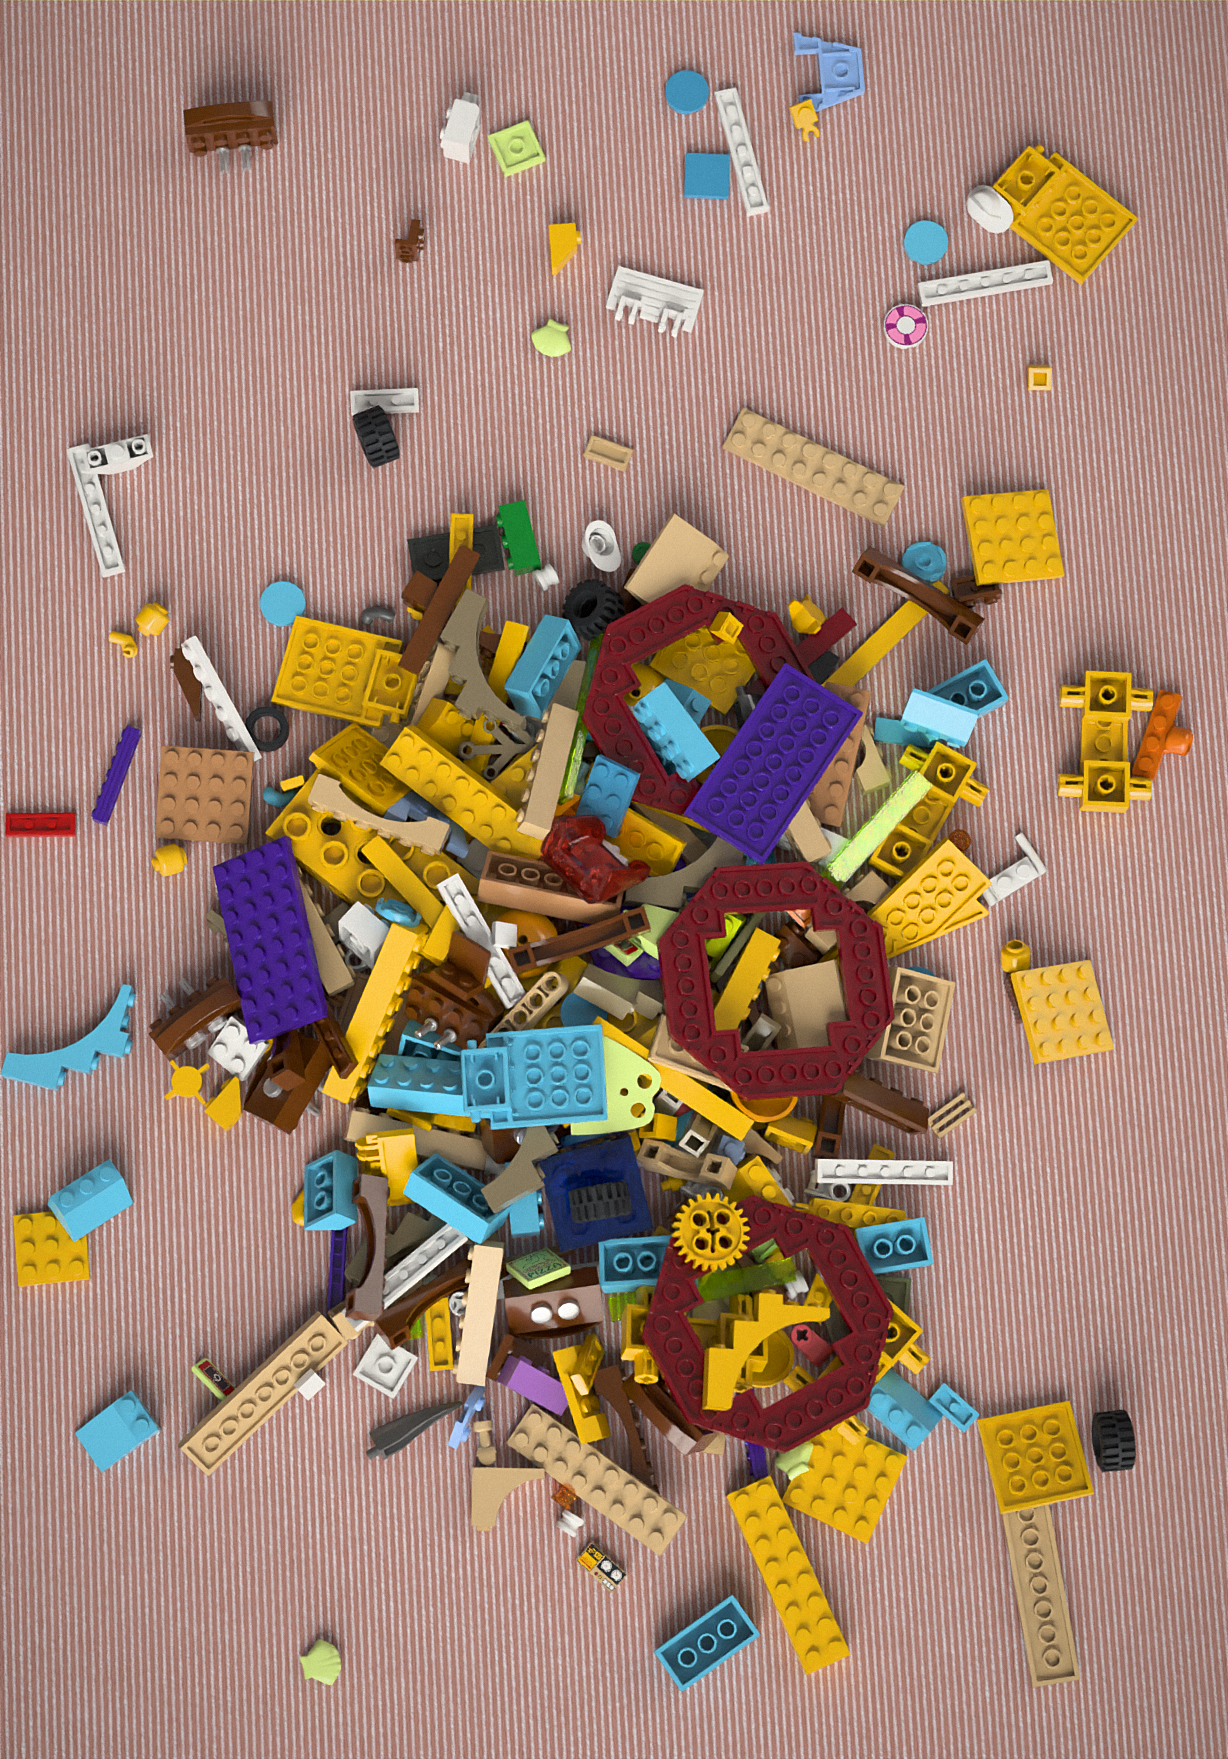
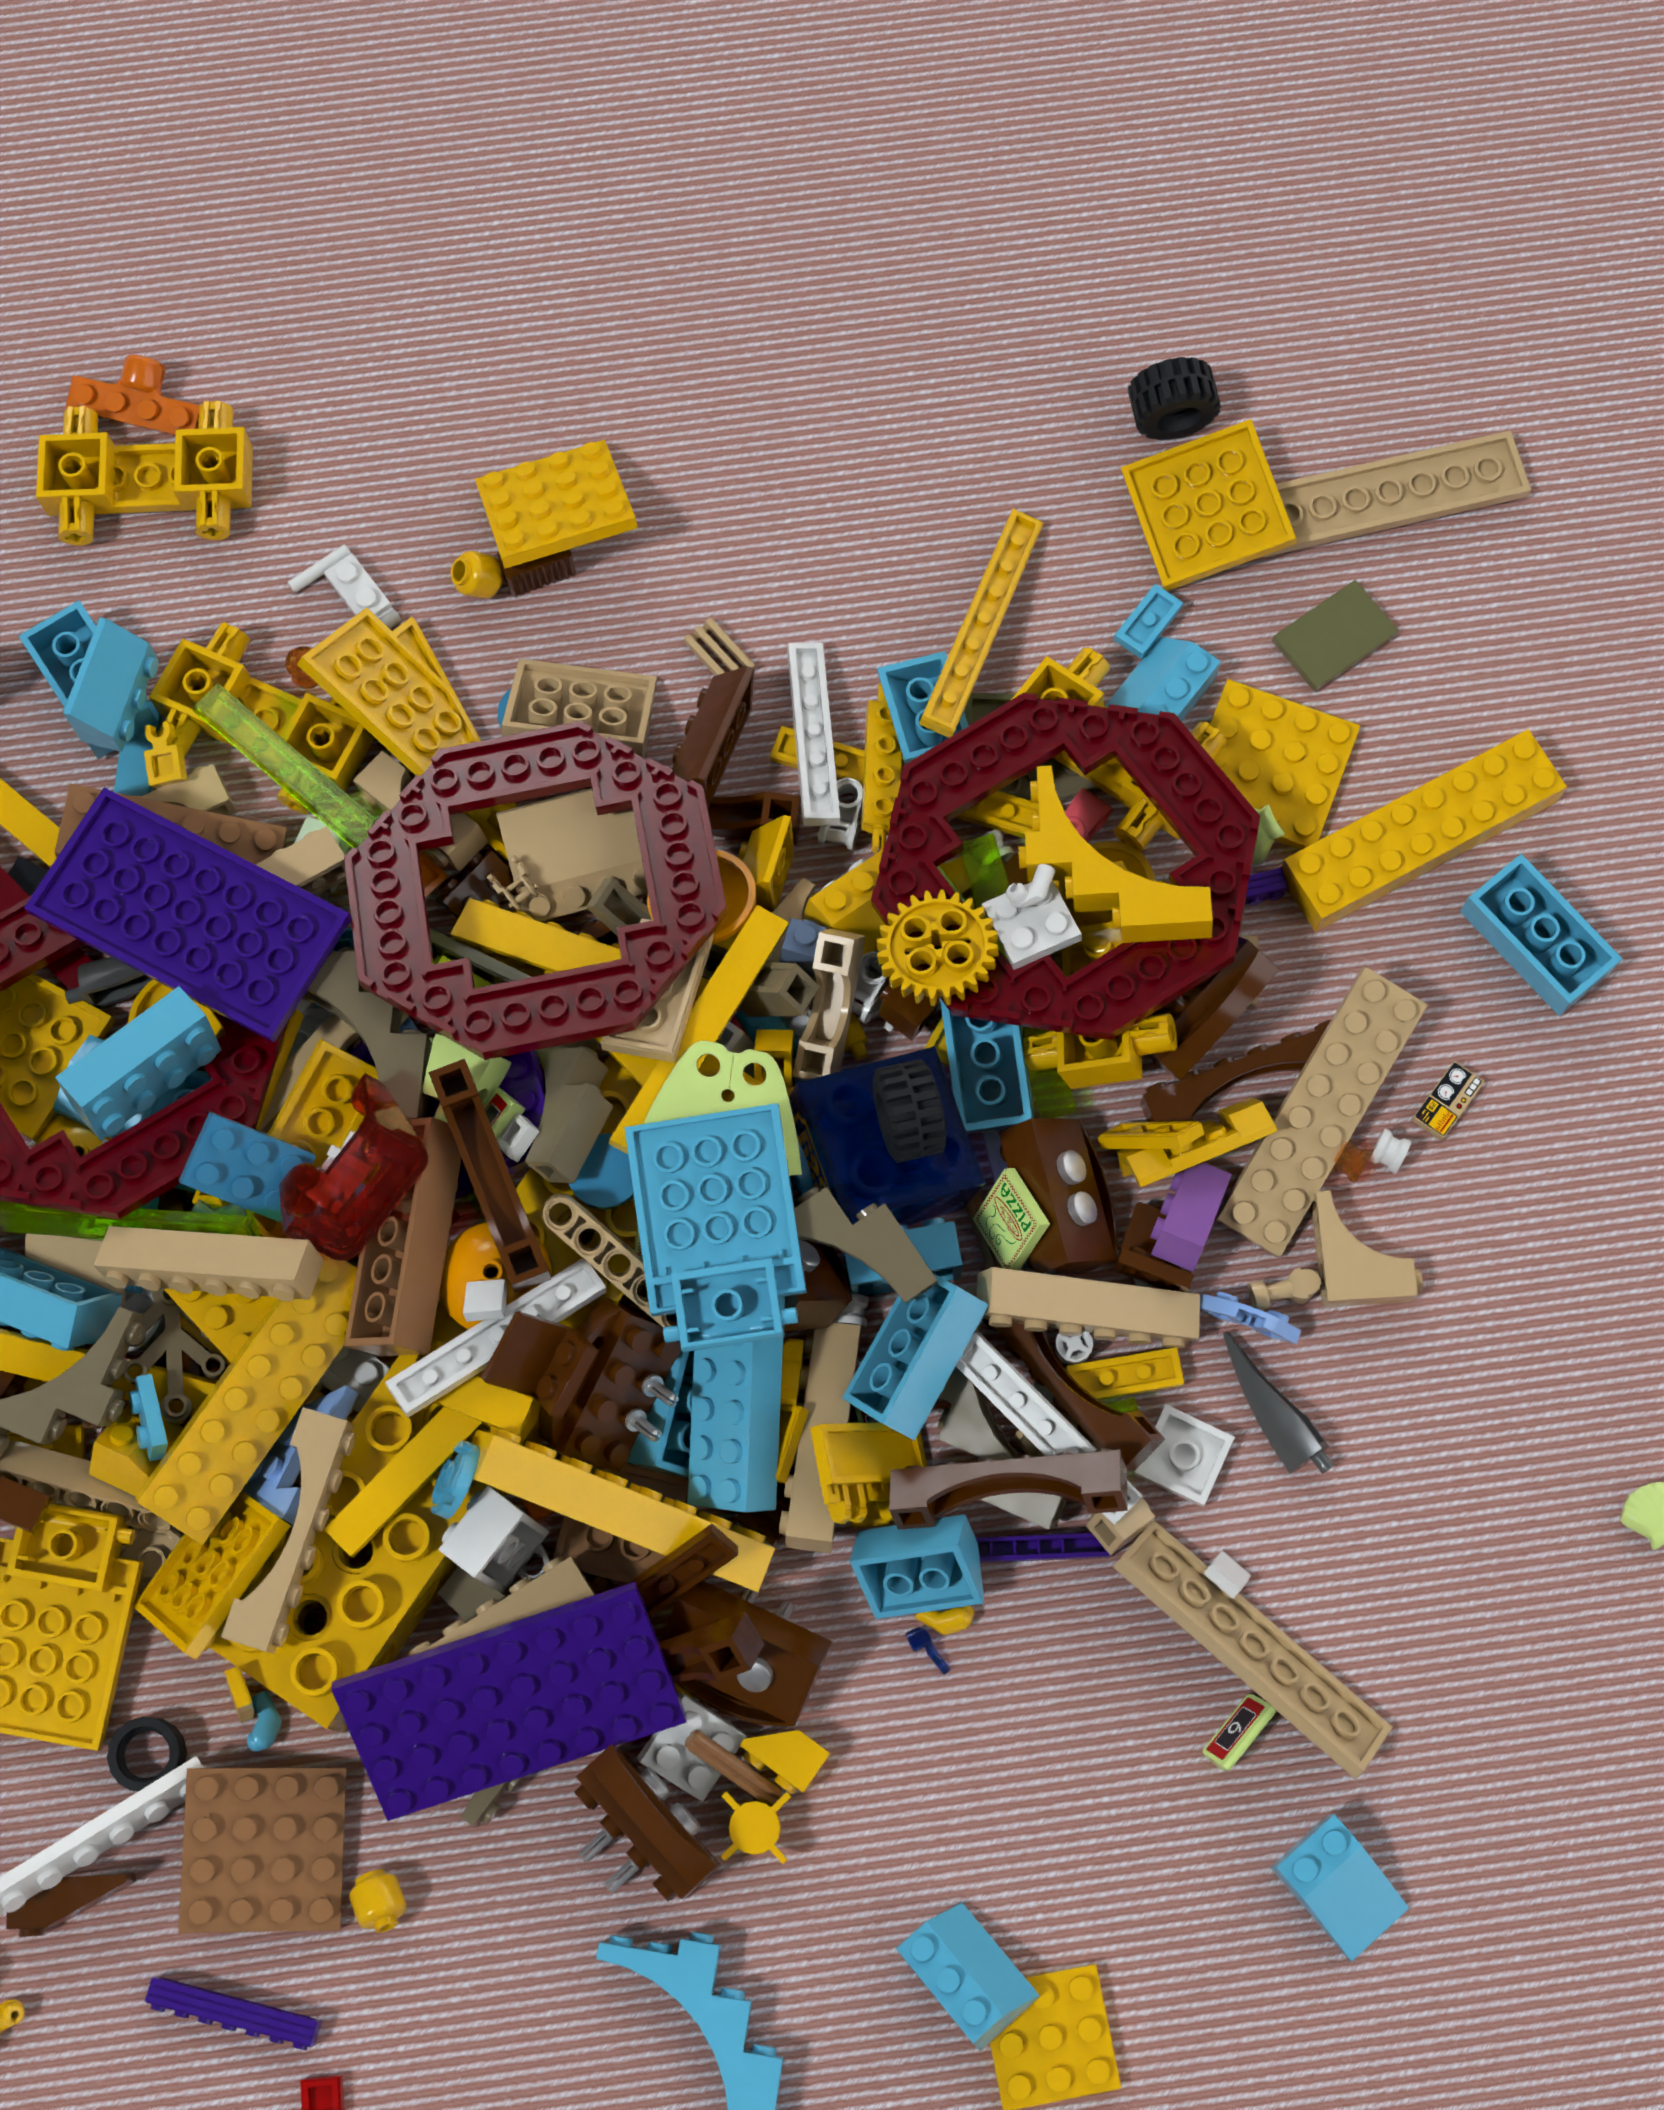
camera: 85 degrees left, 5 degrees down
none -> medium azure plate [129,1374,168,1461]
none -> yellow plate [143,721,188,788]
none -> tan piece [487,855,539,911]
none -> white tile [497,1113,540,1163]
none -> medium nougat axle [684,1730,782,1807]
none -> clear blue hand [906,1627,951,1675]
none -> yellow tile [919,508,1044,738]
none -> white plate [982,880,1082,970]
none -> white arm [1006,864,1055,909]
none -> olive tile [1272,580,1399,693]

